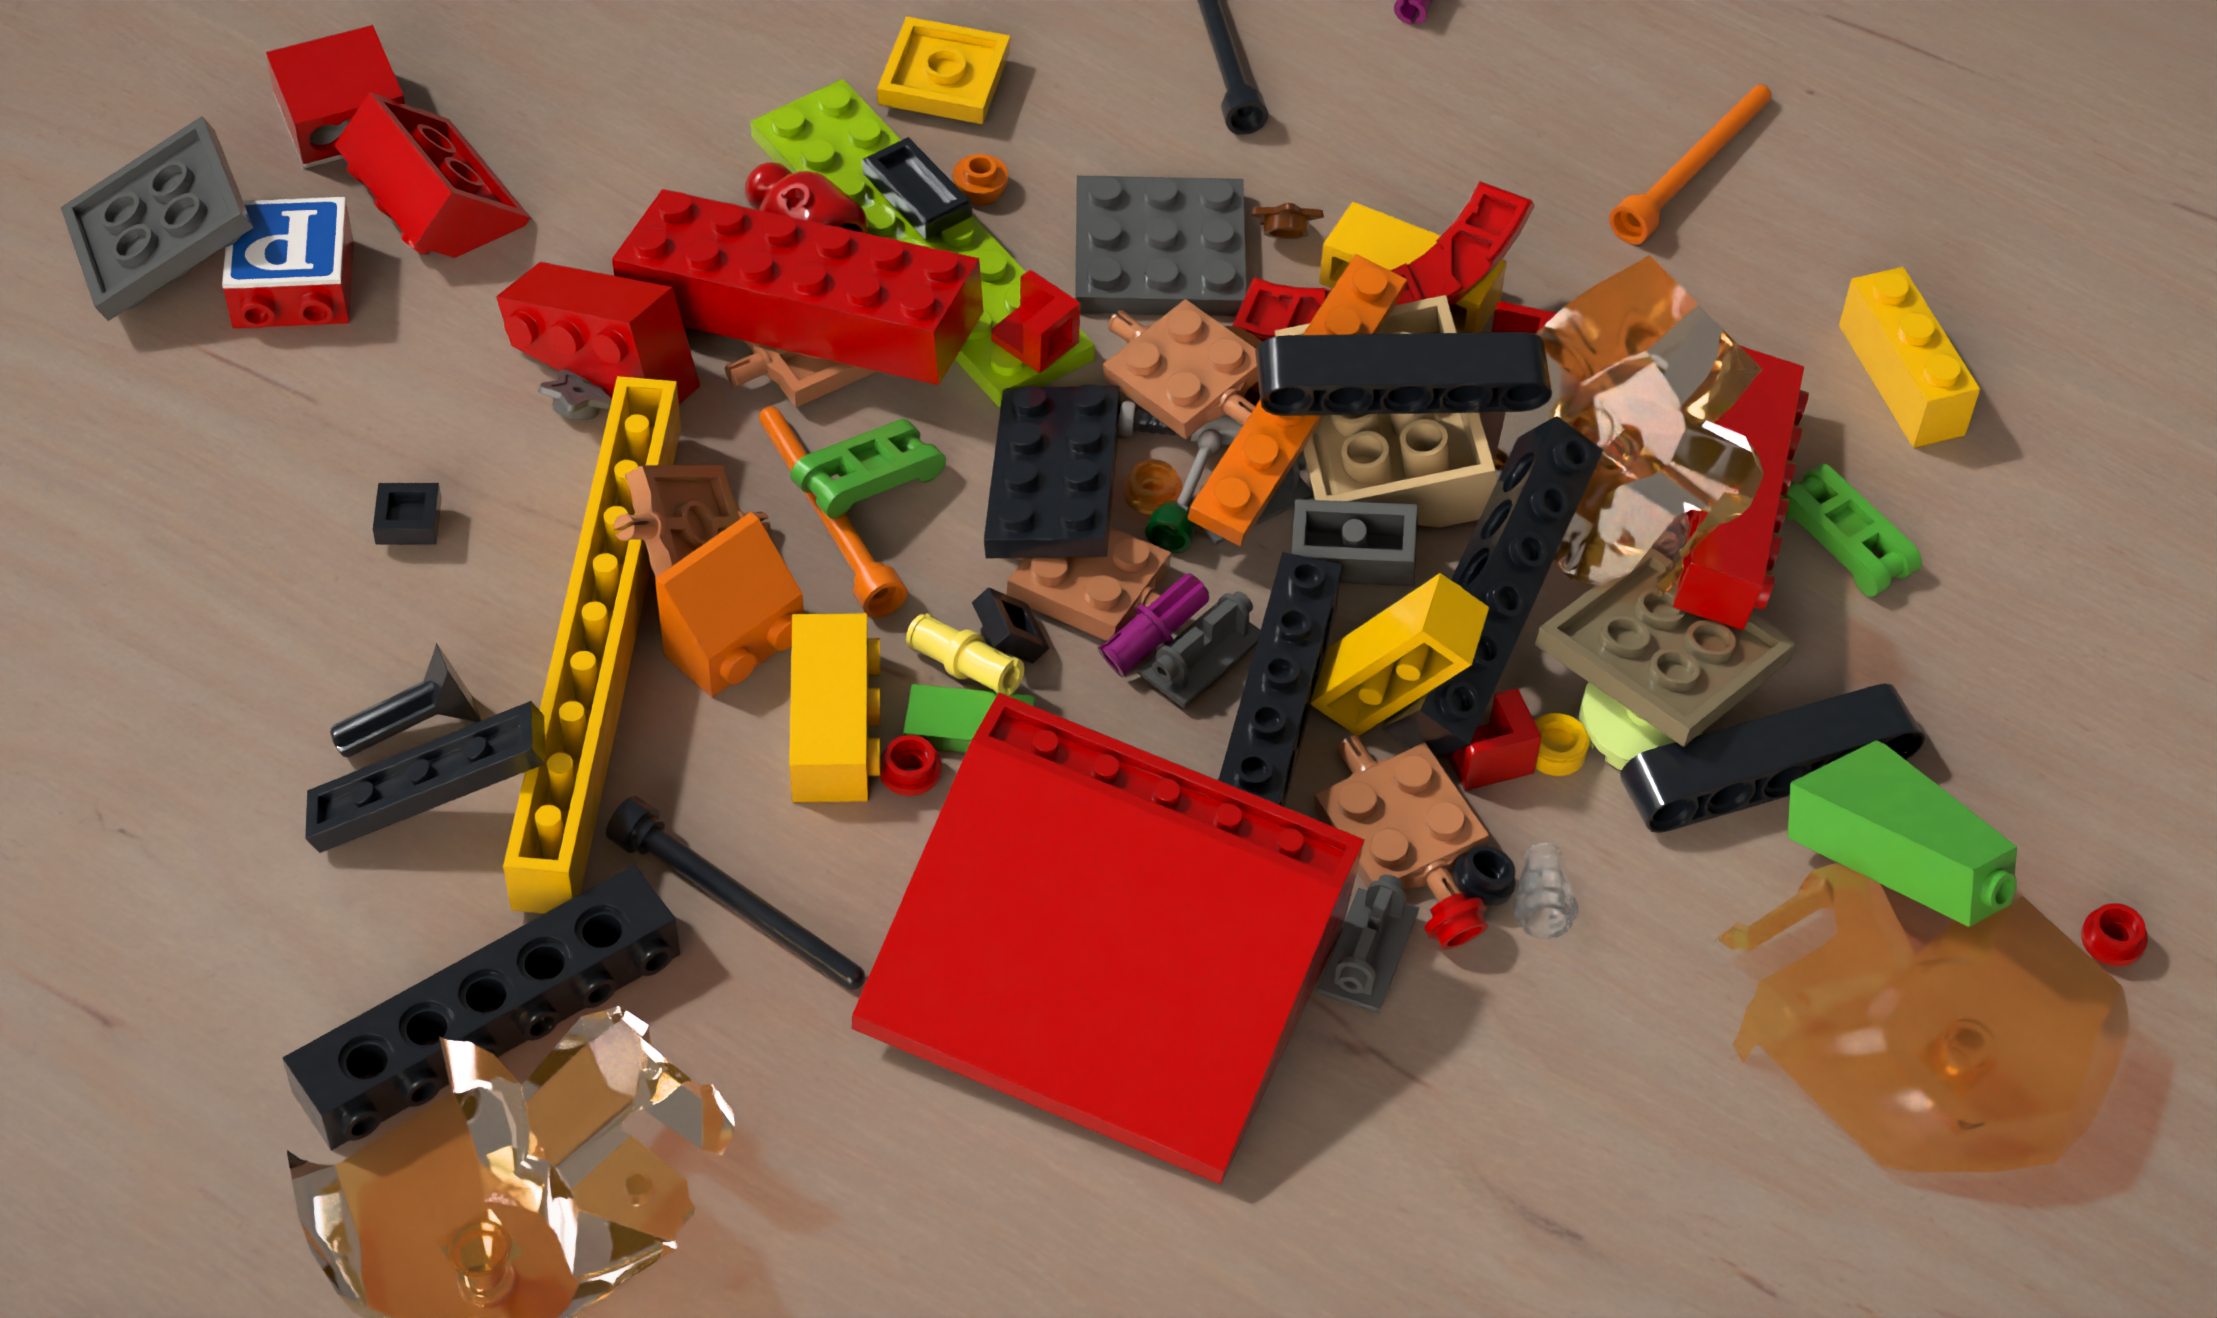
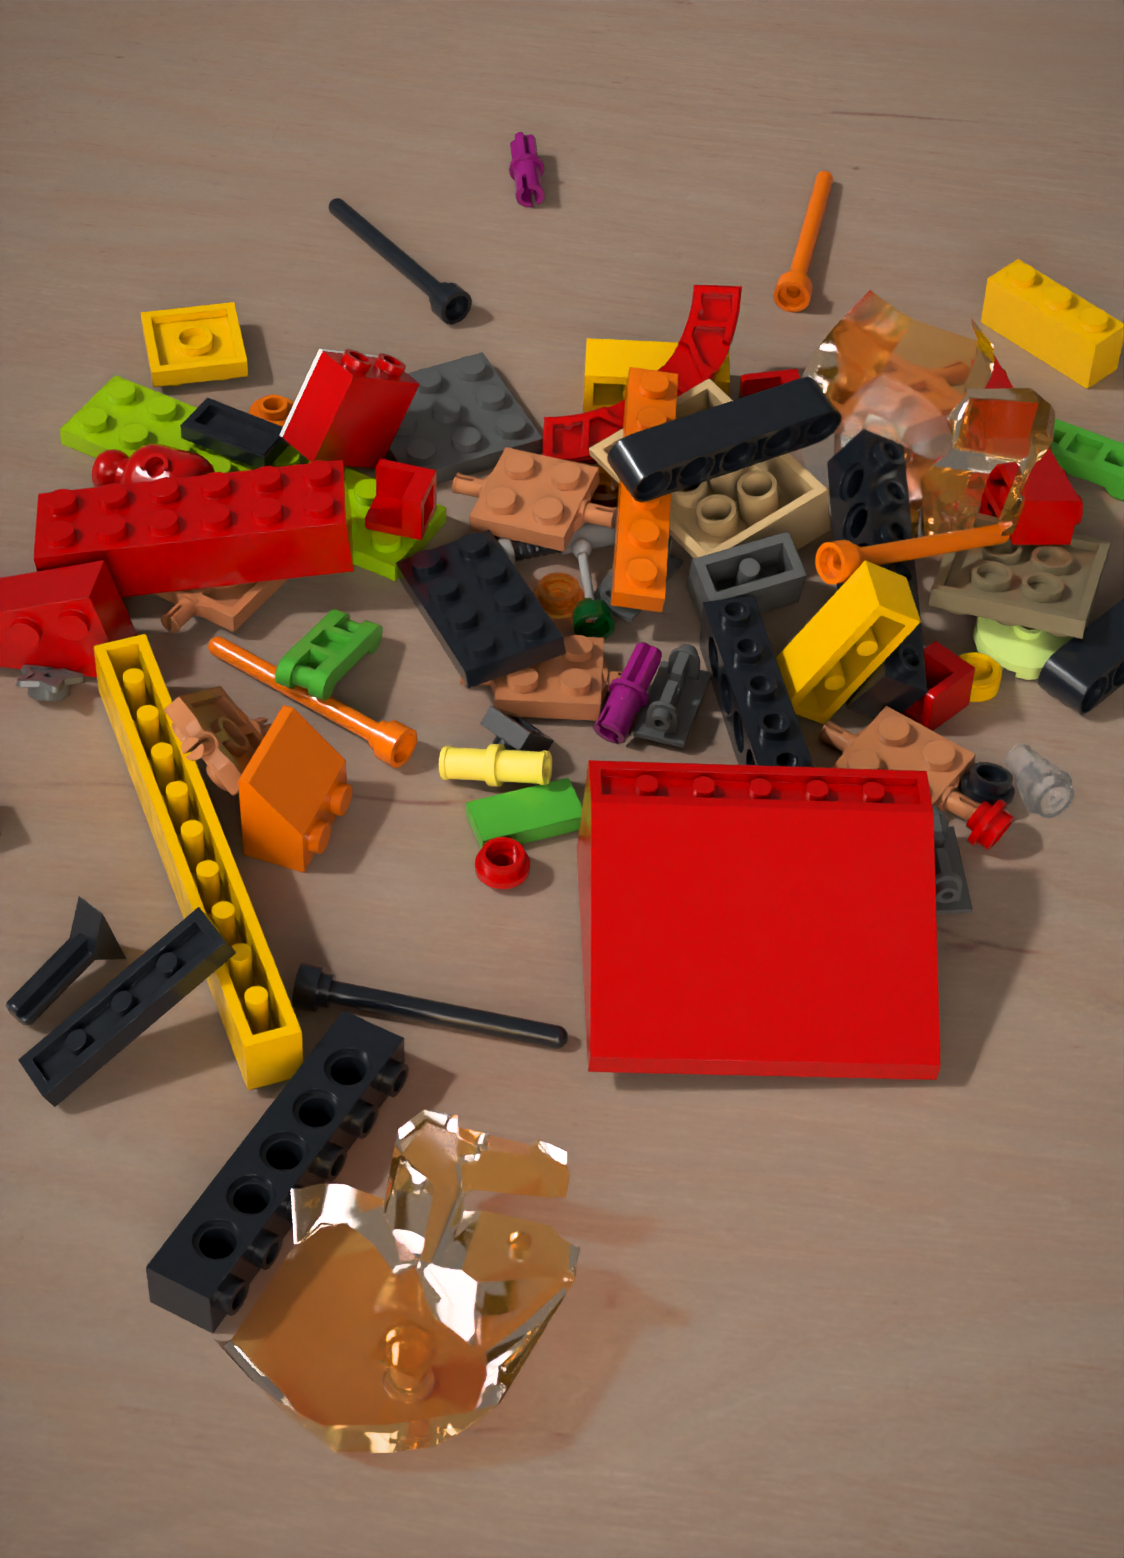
camera: 25 degrees left, 5 degrees down
yellow brick [789,613,881,802] -> none
reddish brown plate [1251,203,1324,239] -> none
none -> red piece [280,348,420,468]
none -> orange piece [815,523,1010,585]

